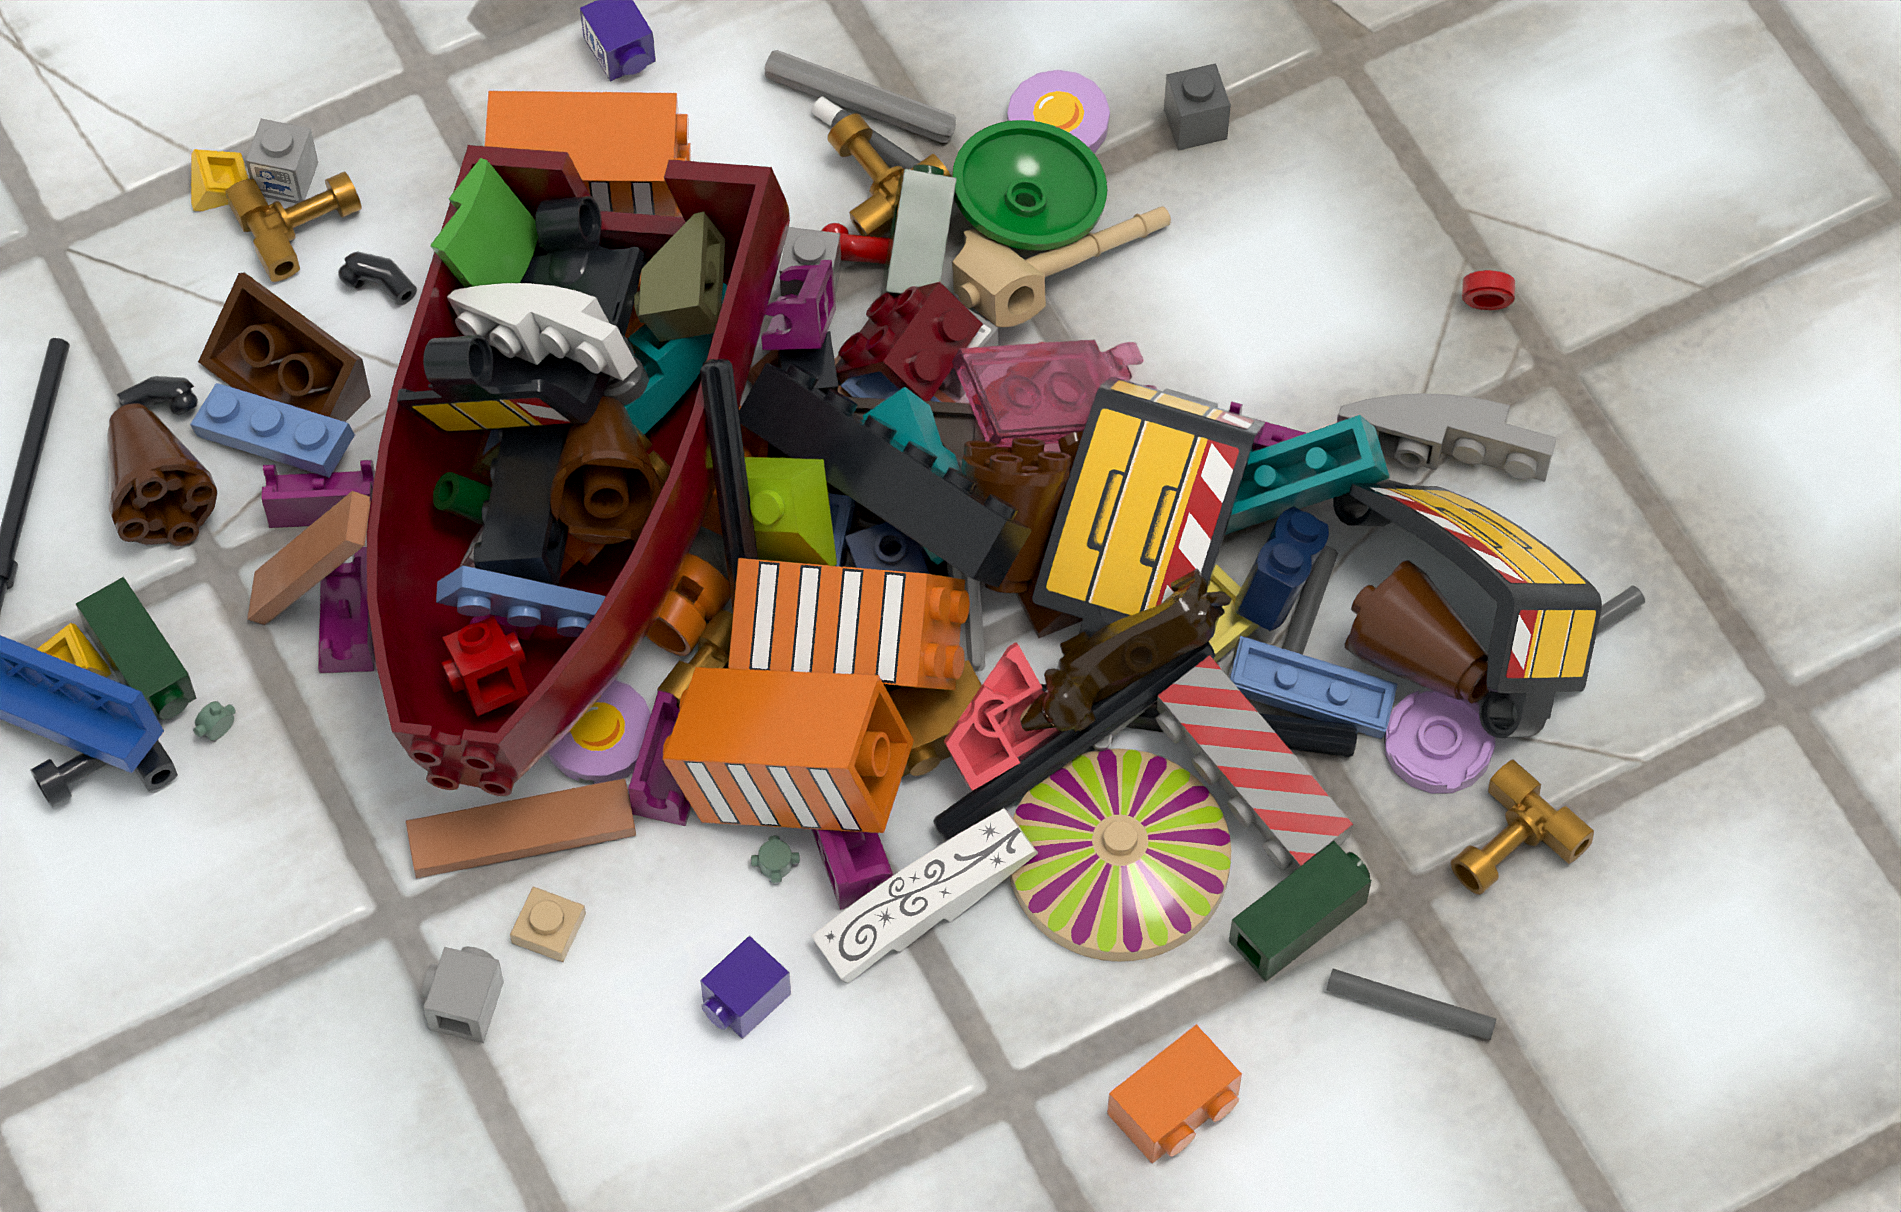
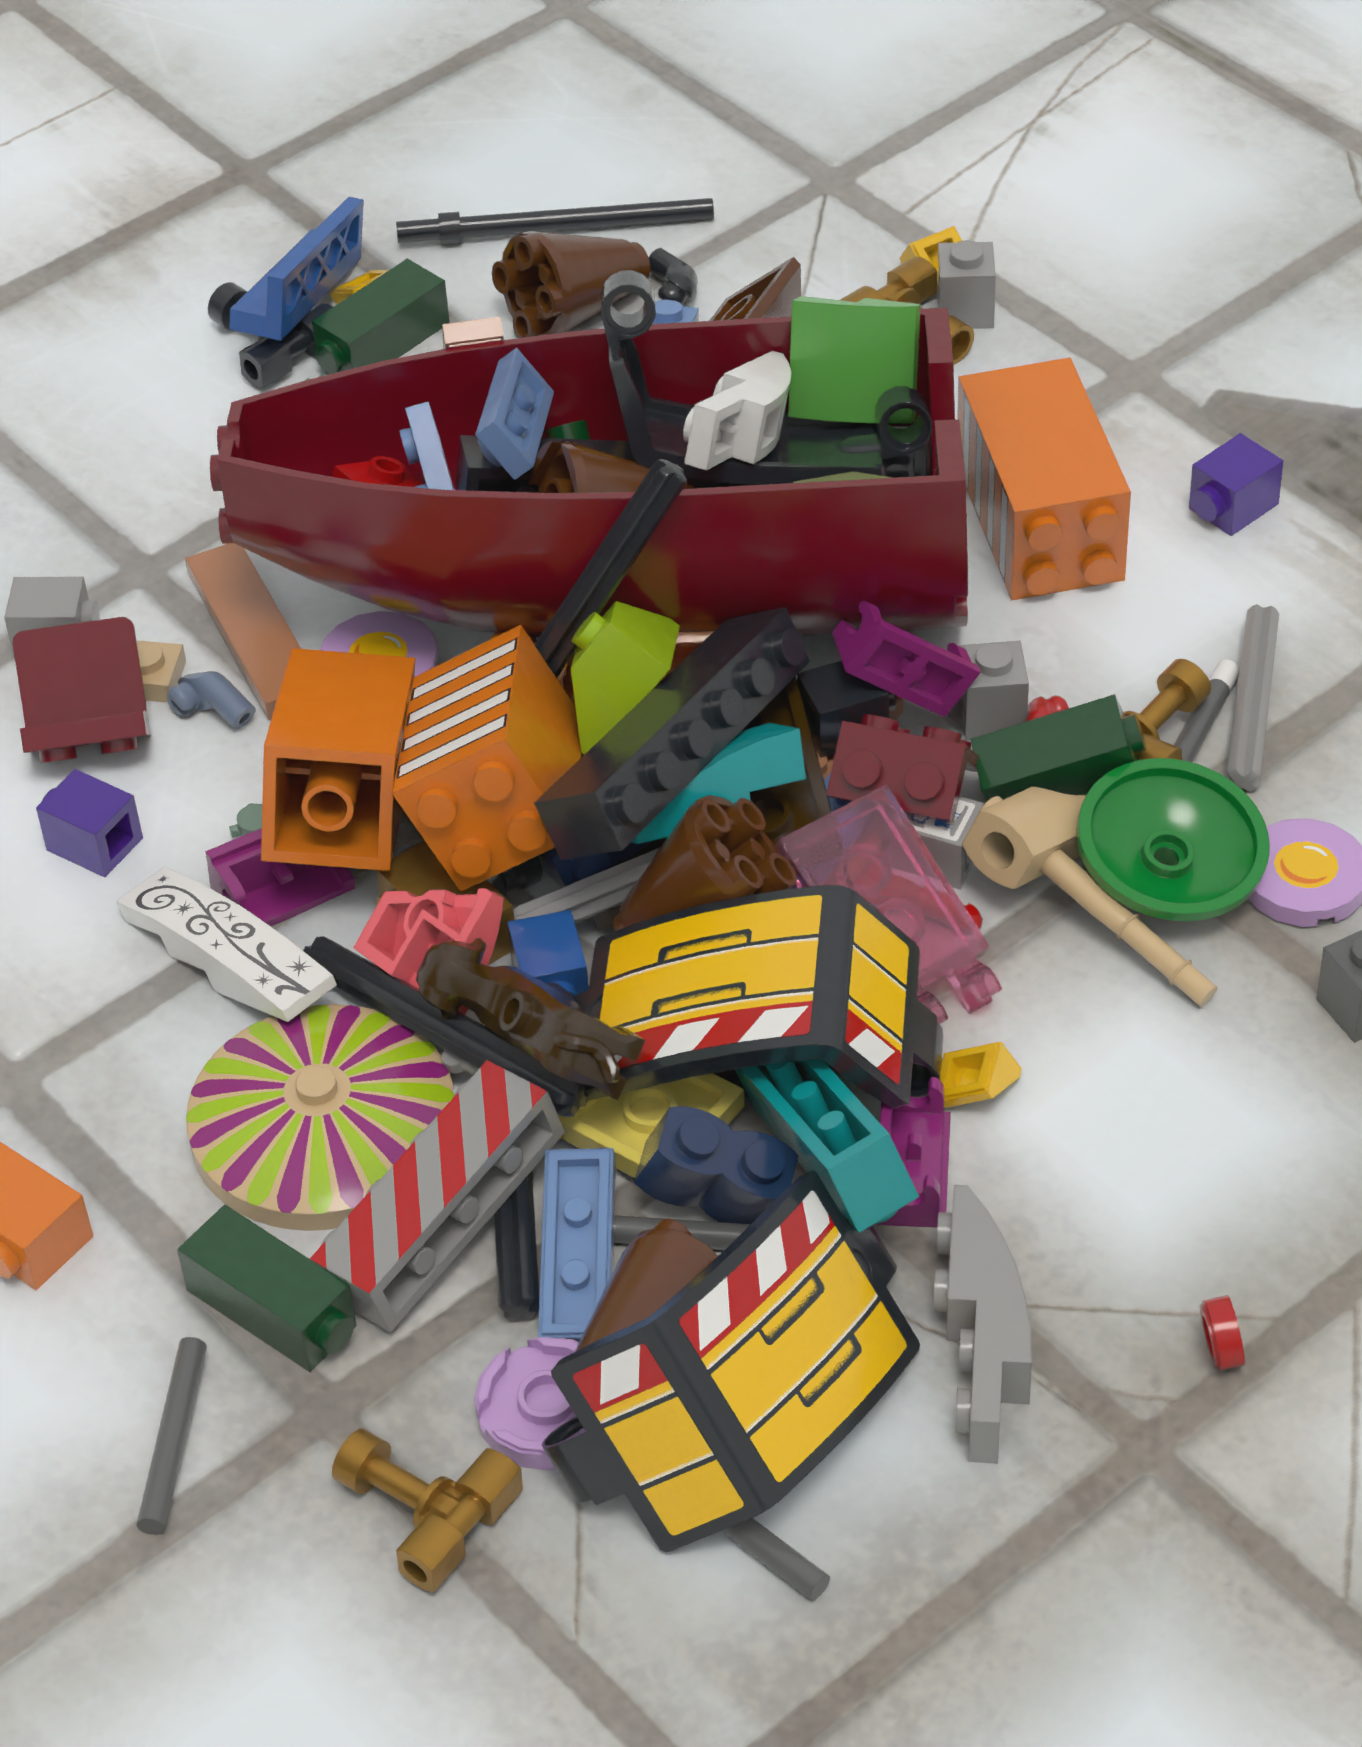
camera: 80 degrees right, 15 degrees down
none -> dark red bracket [13,617,151,763]
none -> sand blue arm [167,671,256,729]
none -> medium blue plate [475,348,554,480]
none -> blue brick [507,909,589,998]
none -> yellow slope [941,1041,1022,1108]

